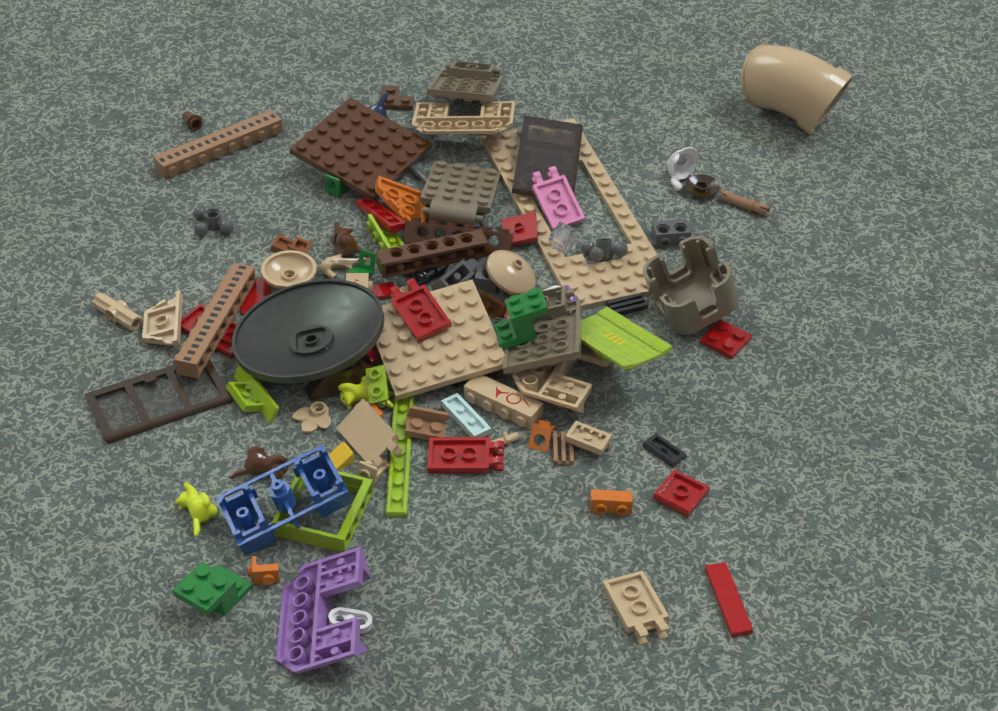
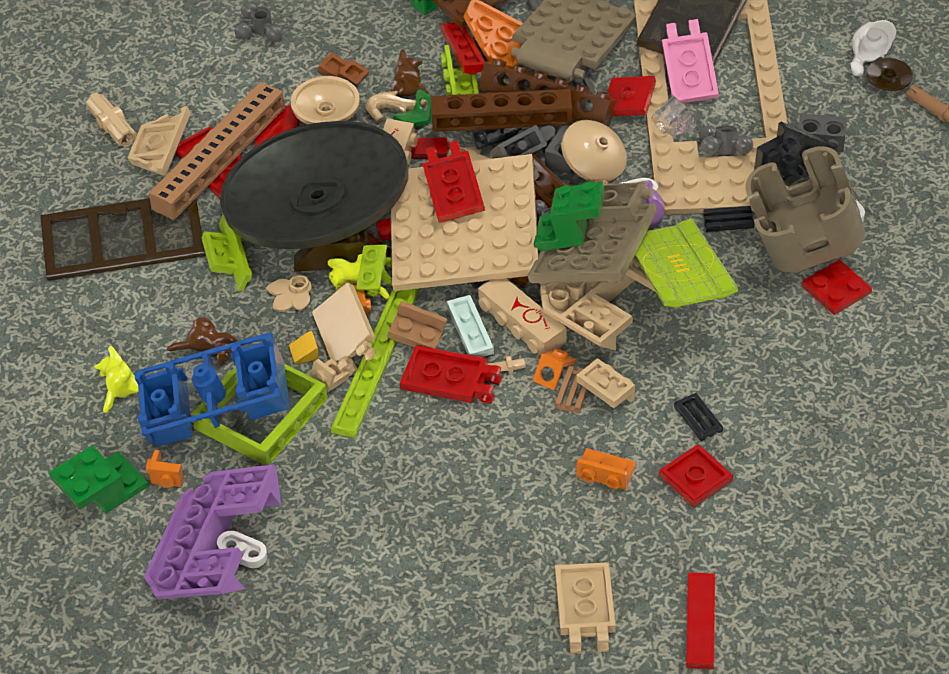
camera: 20 degrees right, 5 degrees up
none -> black wing [754,121,834,187]

